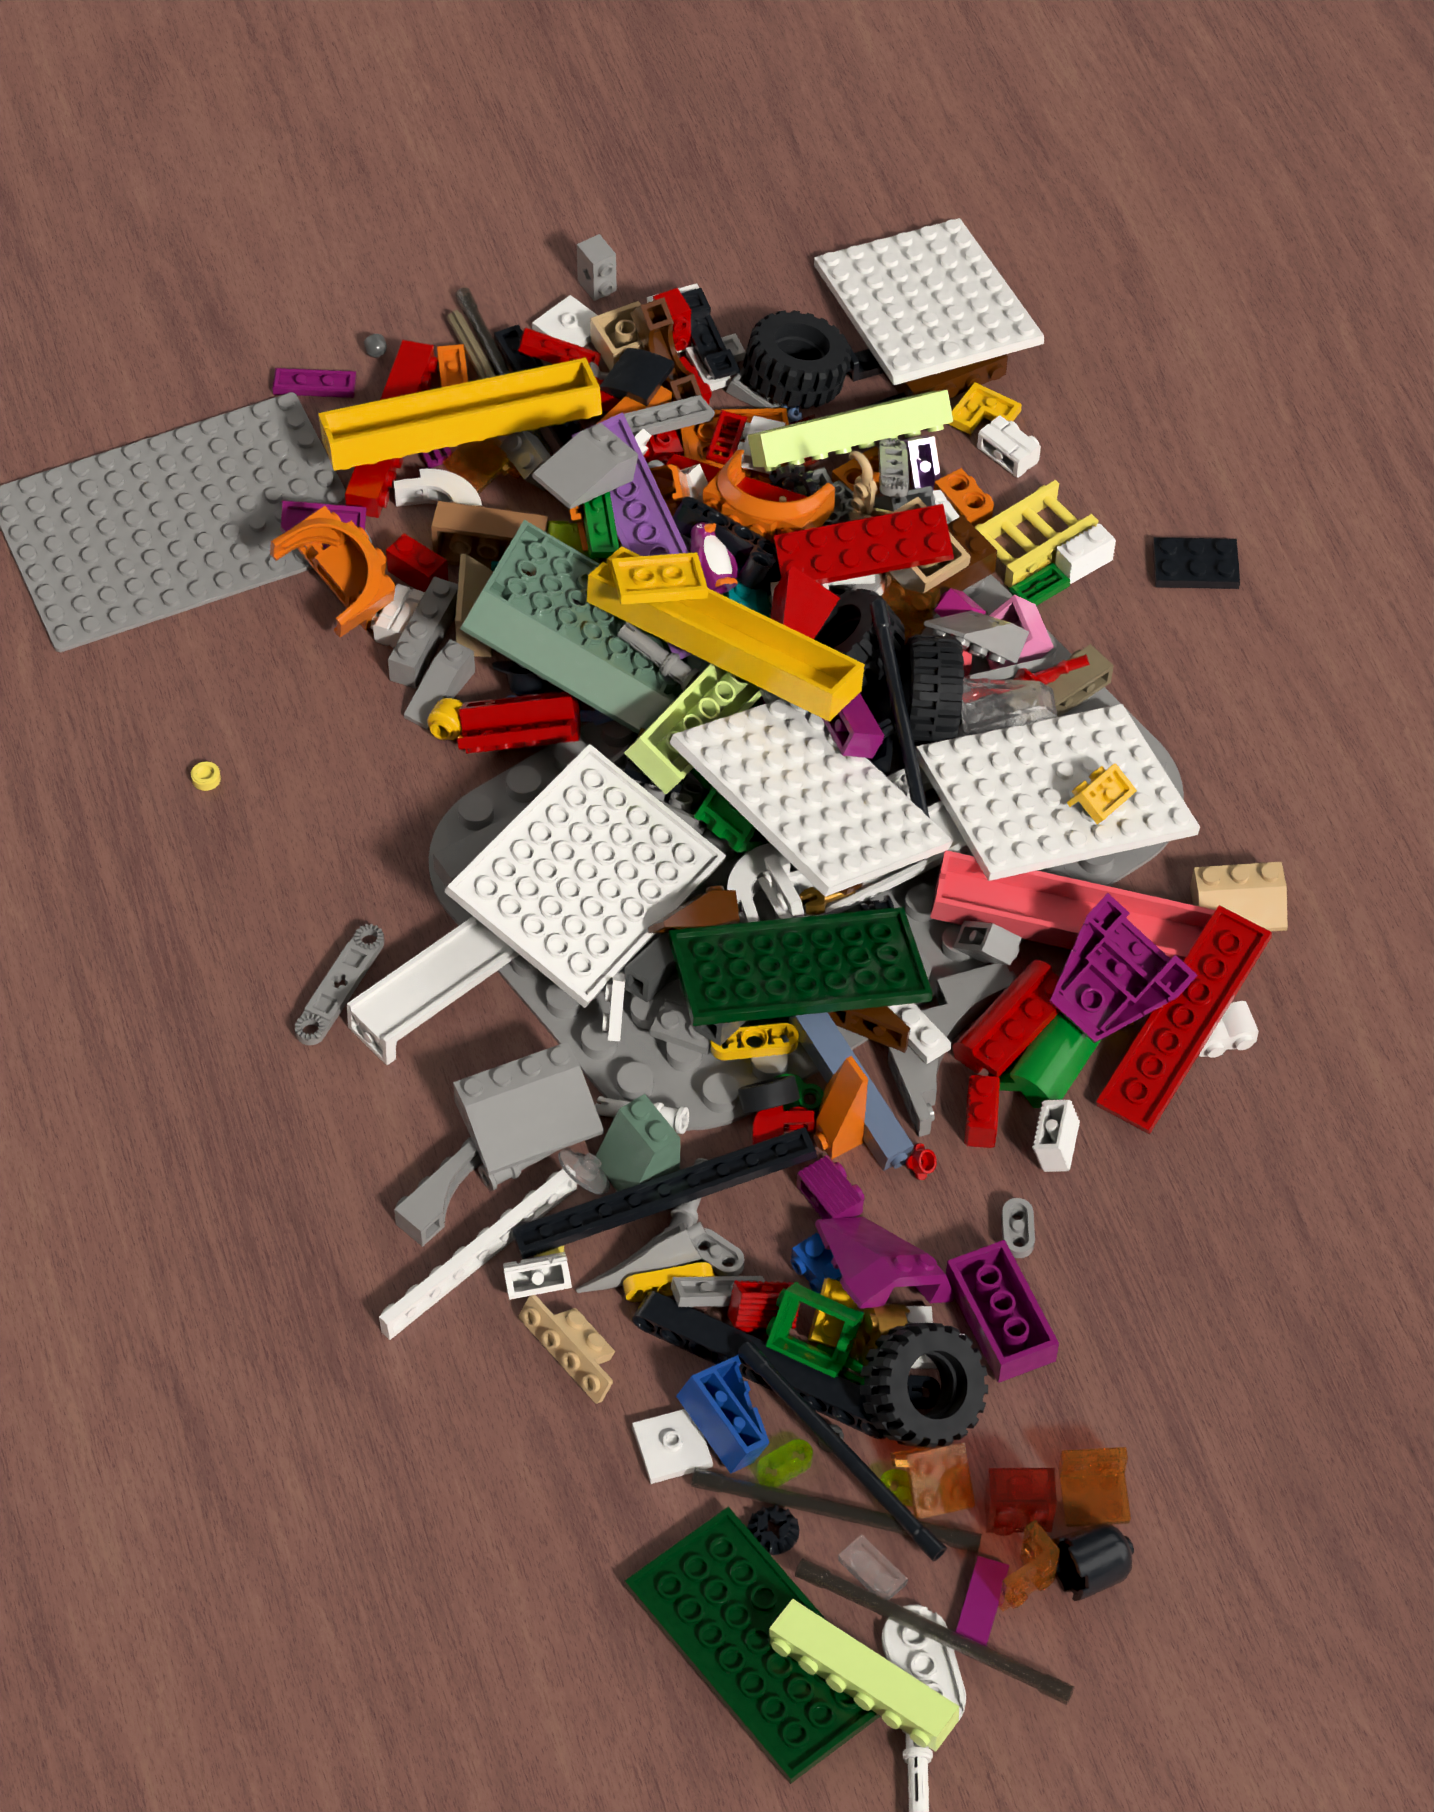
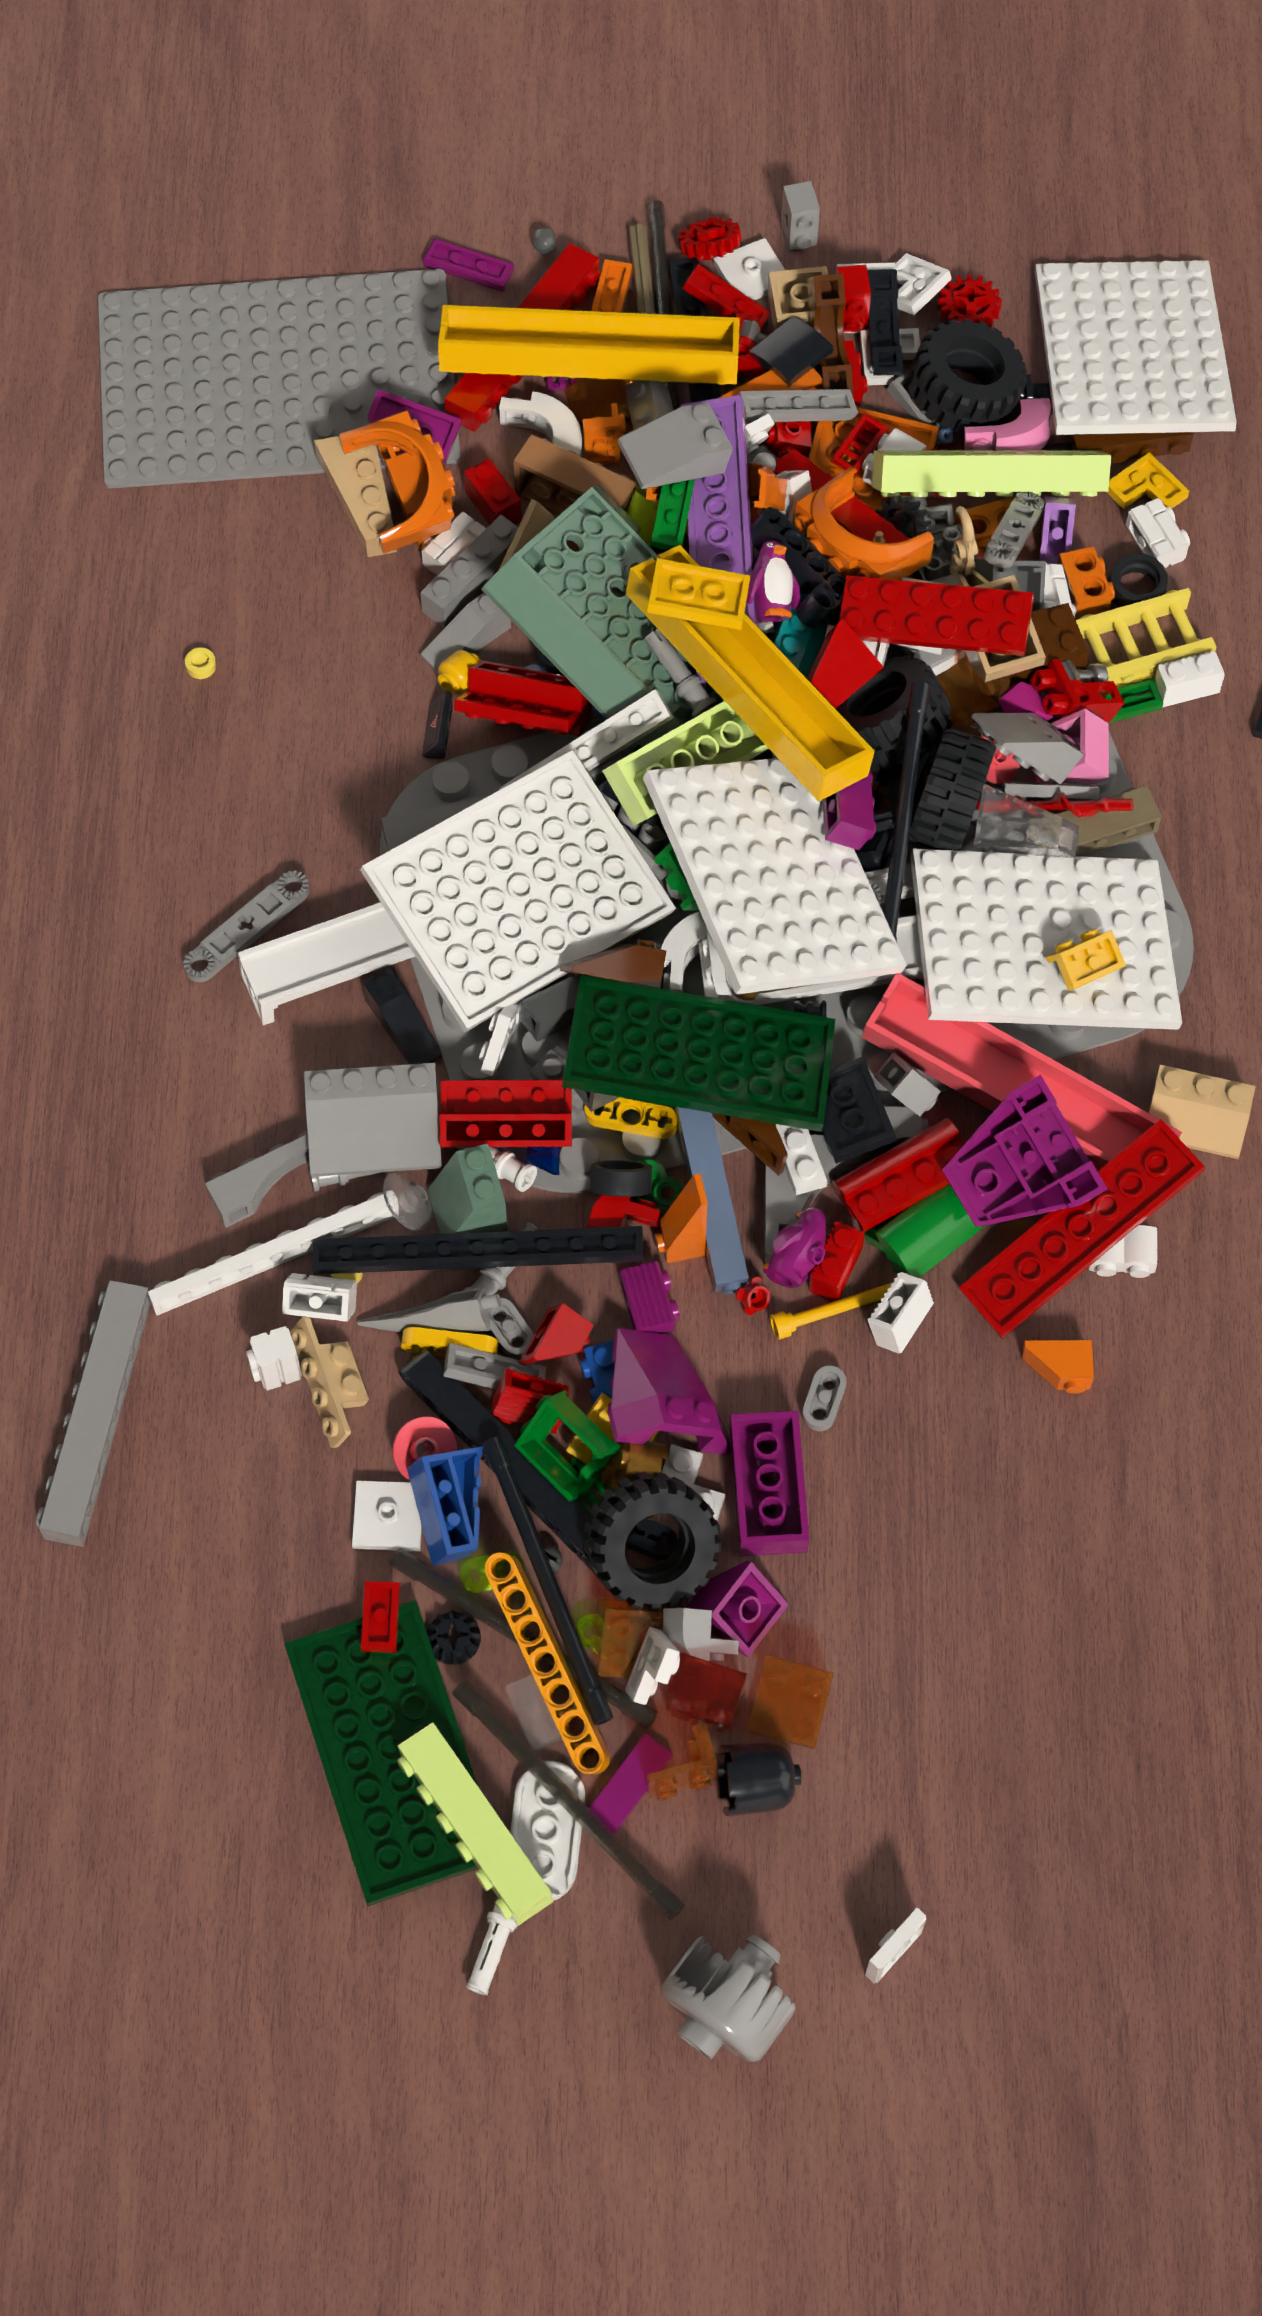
camera: 20 degrees right, 10 degrees up
none -> light grey brick [36,1280,151,1547]
none -> white brick [246,1326,302,1391]
none -> tan wedge [314,436,397,557]
none -> red plate [361,1581,400,1653]
none -> black slope [363,968,442,1064]
none -> coral dish [392,1416,457,1481]
none -> black slope [422,690,453,759]
none -> red brick [440,1080,572,1147]
none -> light orange beam [485,1552,610,1774]
none -> white plate [498,689,674,790]
none -> red slope [518,1303,594,1366]
none -> clear blue slope [526,1147,560,1175]
none -> orange bracket [583,403,625,465]
none -> white plate [625,1627,680,1705]
none -> light grey piece [662,1935,795,2062]
none -> light grey brick [663,1608,739,1667]
none -> red gear [678,217,742,260]
none -> magenta slope [687,1561,789,1658]
none -> magenta animal [763,1207,826,1288]
none -> yellow piece [769,1277,921,1340]
none -> black plate [822,1056,897,1164]
none -> white plate [865,1908,926,1984]
none -> white plate [895,253,951,315]
none -> red gear [938,274,1002,327]
none -> bright pink arch [964,398,1051,450]
none -> orange slope [1022,1340,1094,1394]
none -> red hips [1030,659,1124,722]
none -> black tyre [1109,553,1168,608]

